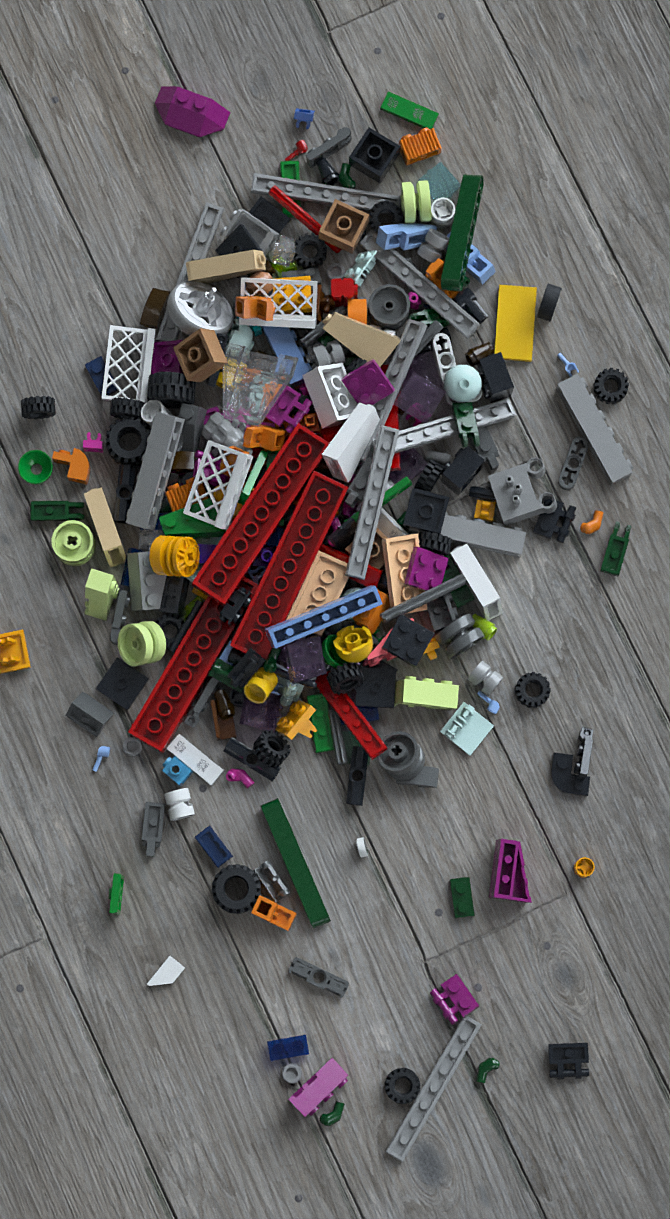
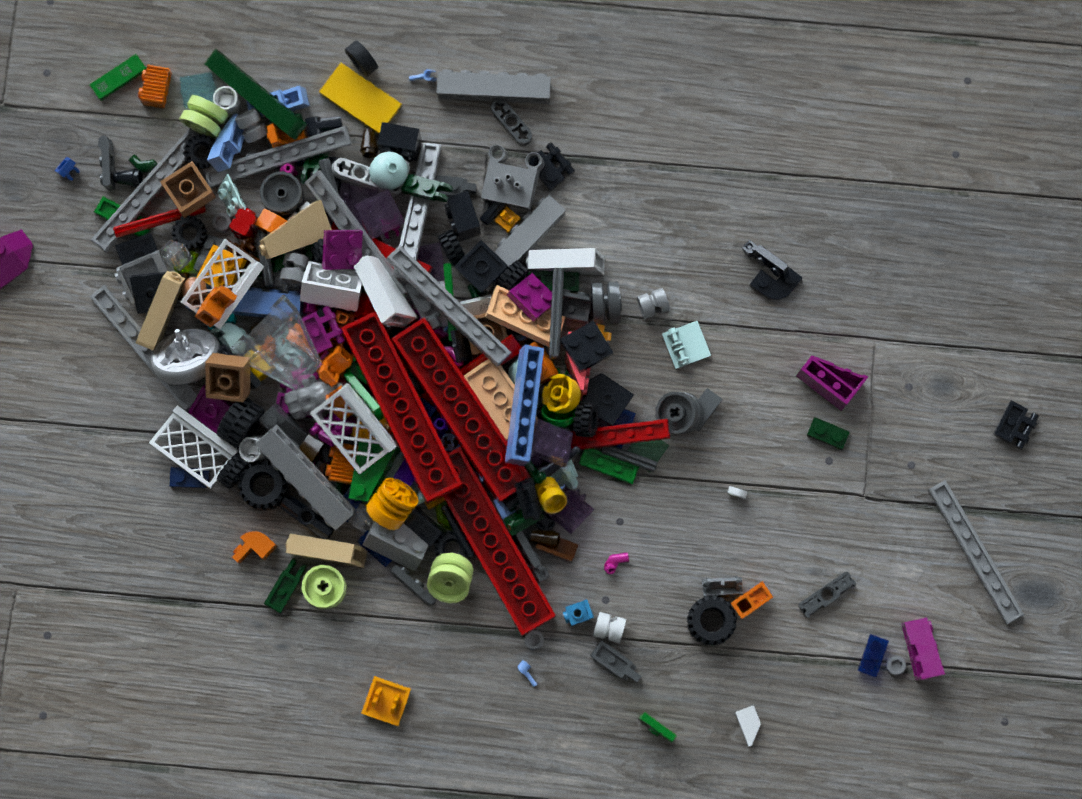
camera: 60 degrees left, 0 degrees up
green piece [18,450,53,485] -> none
black tyre [21,396,56,420] -> none
dark grey panel [65,692,114,737] -> none
dark pink tile [83,432,104,453] -> none
yellowish green wedge [85,568,120,621] -> none
black plate [96,657,149,711] -> none
dark brown slope [140,288,170,329] -> none
white tile [167,734,224,786] -> none
dark blue plate [195,825,233,868] -> none
black hinge [219,586,252,627] -> none
black piece [223,737,281,782] -> none
black tyre [253,730,291,767] -> none
dark green beam [260,798,331,929] -> none
light orange plate [275,700,317,740] -> none
red hand [285,140,308,161] -> none
dark green arm [320,1101,345,1126] -> none
black piece [346,746,368,806] -> none
black brick [349,127,401,183] -> none
black tyre [385,1068,421,1104] -> none
yellowish green wedge [394,676,459,710] -> none
light grey pin [426,449,451,466] -> none
magenta plate [430,974,479,1025] -> none
lime cone [472,613,497,641] -> none
dark green arm [476,1058,500,1083] -> none
light blue hand [477,691,500,714] -> none
black tyre [515,672,551,708] -> none
light orange wheel [573,857,595,878] -> none
orange arm [580,510,604,534] -> none
black tyre [594,368,629,404] -> none
dark green hinge [600,521,631,577] -> none

